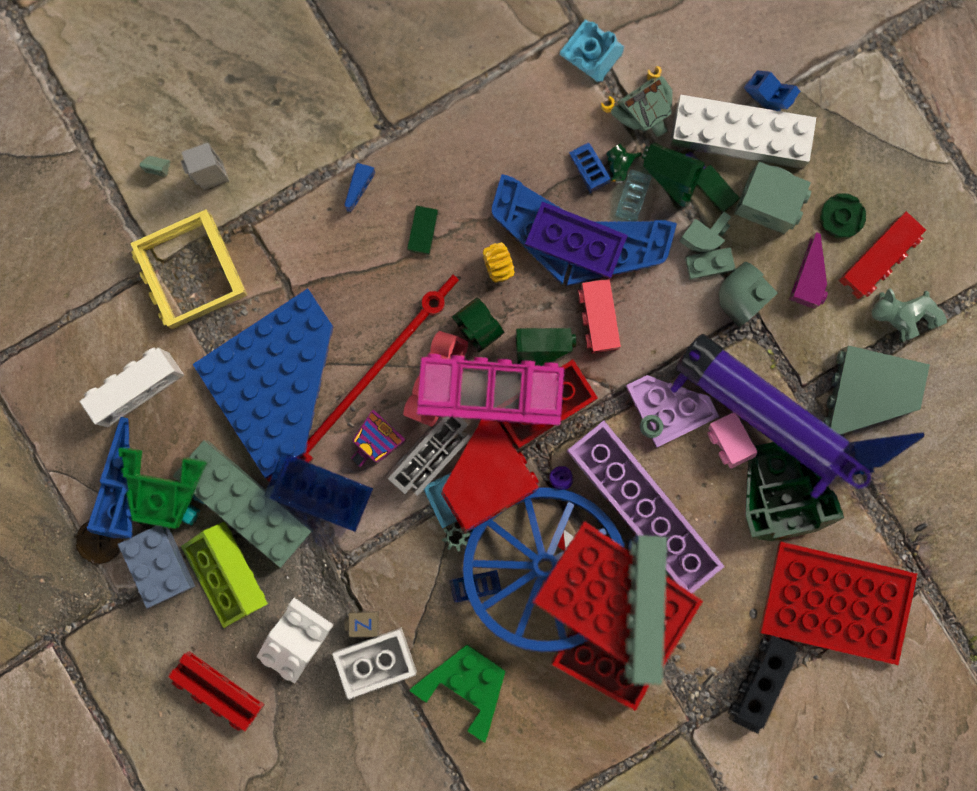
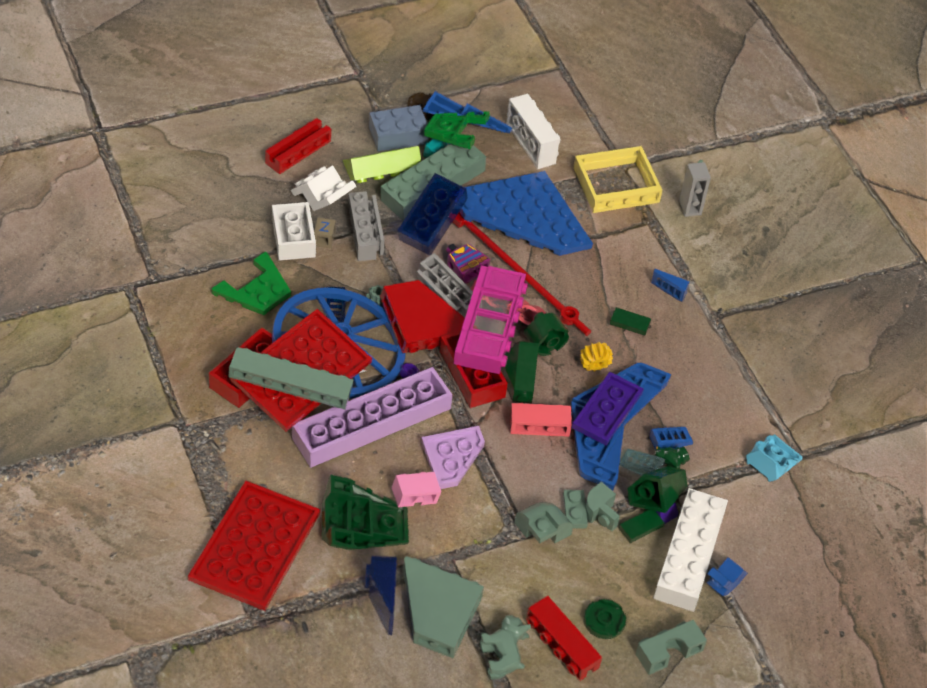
camera: 95 degrees right, 35 degrees down
sand green torso [601,66,673,137] -> none
sand green plate [640,415,663,438] -> none
dark purple piece [670,334,871,498] -> none
black brick [728,635,798,734] -> none
sand green brick [734,162,812,234] -> none
magenta slope [788,232,828,309] -> none
none -> light grey brick [348,191,384,261]
none -> sand green arch [636,620,707,675]

